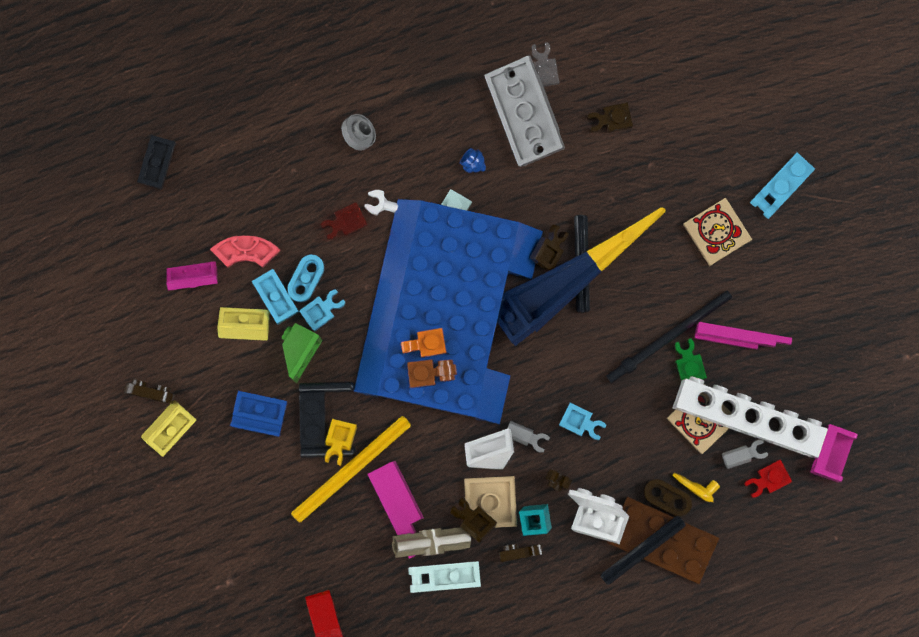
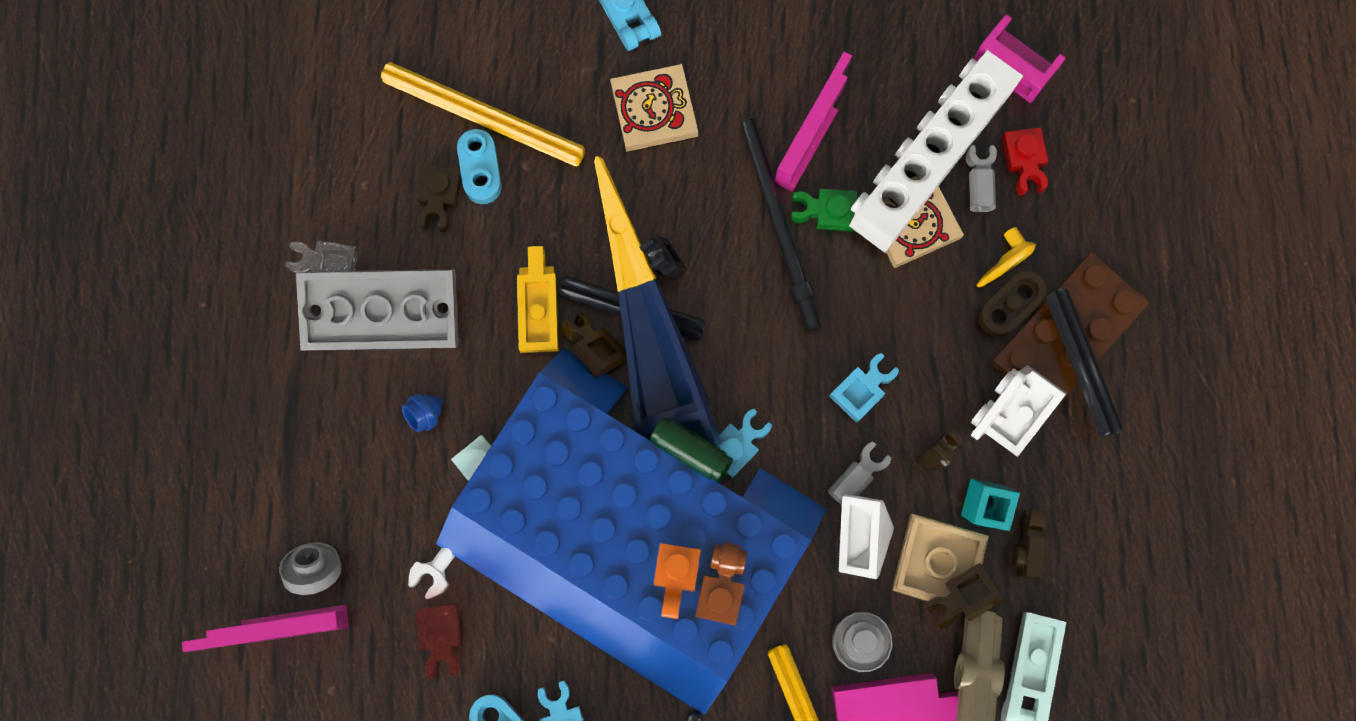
camera: 75 degrees left, 5 degrees down
none -> dark pink piece [182,605,349,652]
none -> yellow axle [381,62,585,166]
none -> medium azure plate [457,129,502,204]
none -> yellow hinge [517,246,559,353]
none -> black plate [639,235,687,278]
none -> dark green piece [651,417,733,483]
none -> medium azure plate [717,409,772,479]
none -> light grey plate [832,612,893,672]

